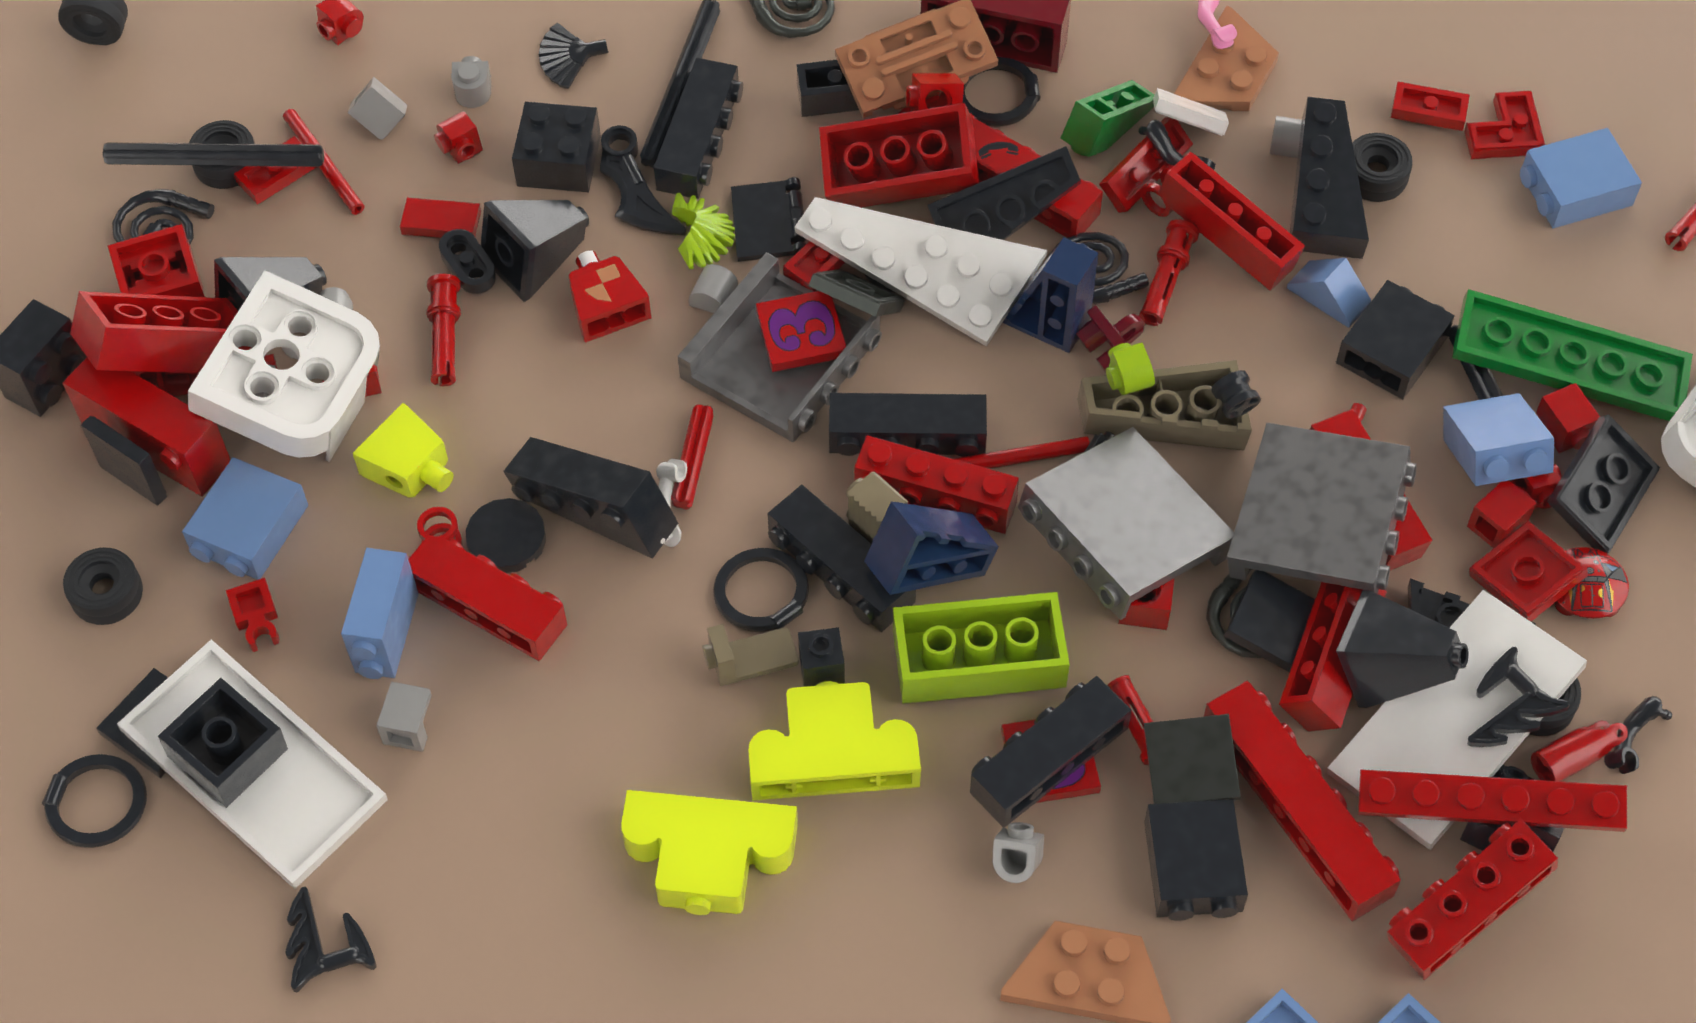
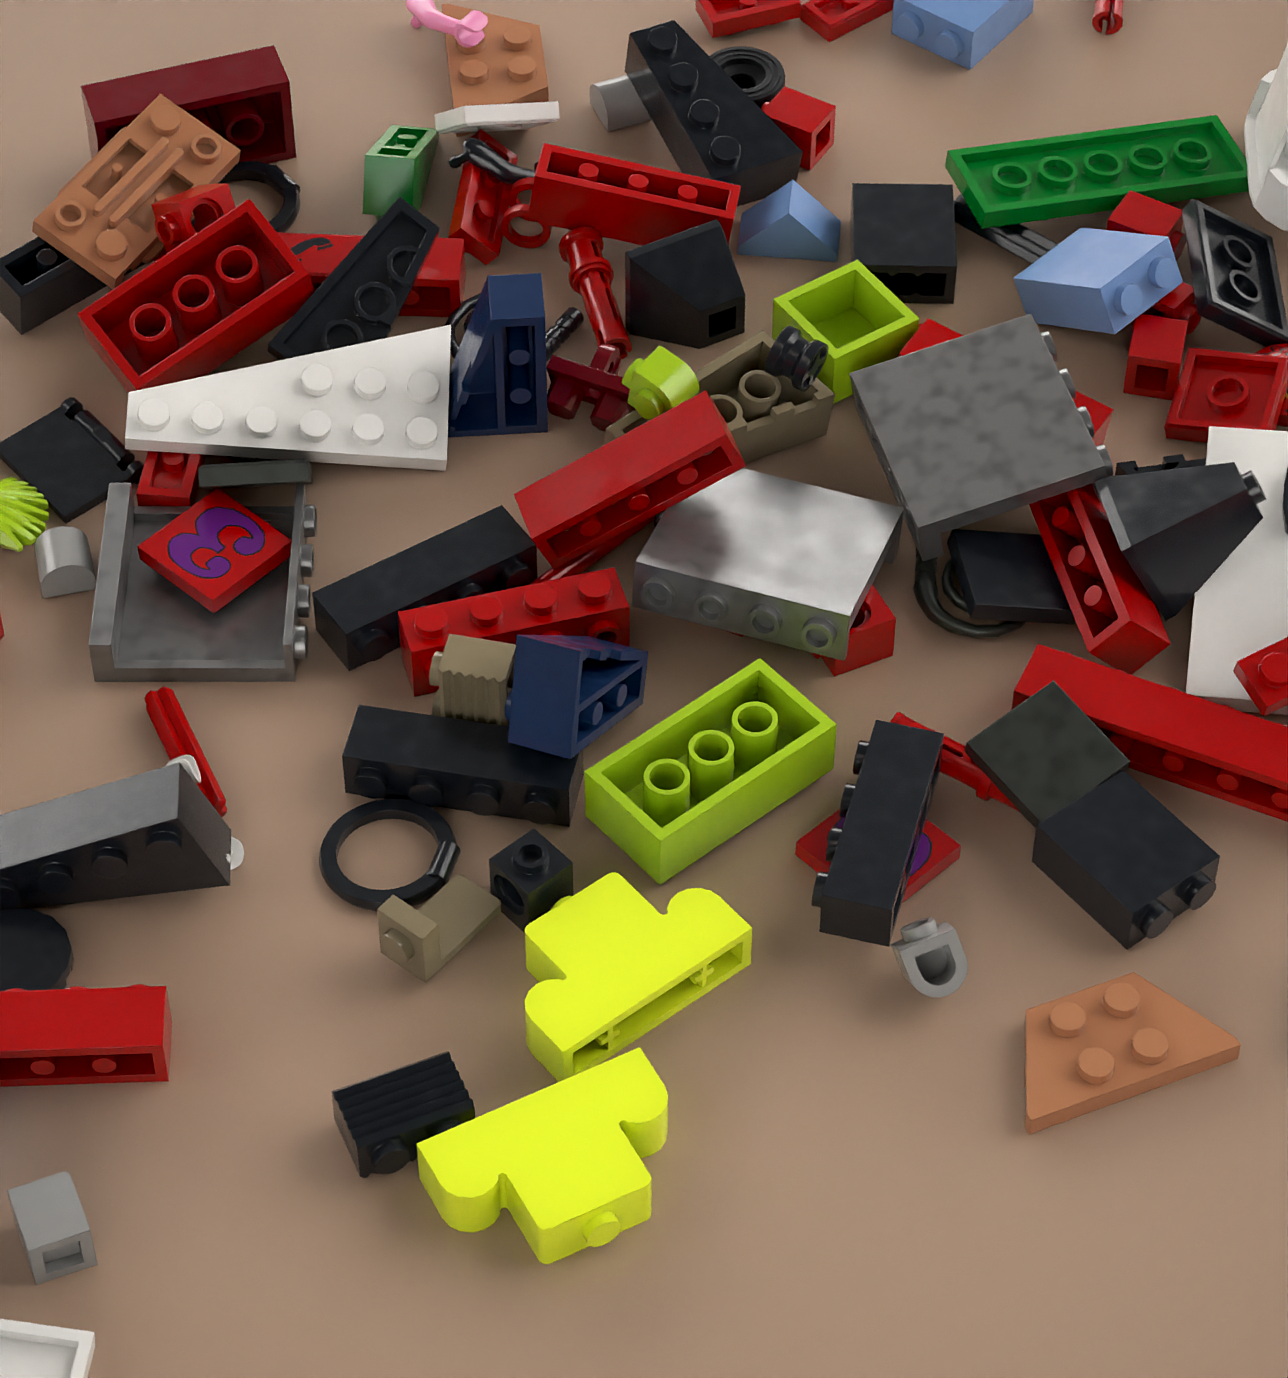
camera: 35 degrees left, 10 degrees down
none -> black brick [331,1051,475,1178]
none -> red brick [514,390,746,570]
none -> black slope [625,219,746,349]
none -> red brick [761,86,836,171]
none -> lime piece [772,260,920,404]

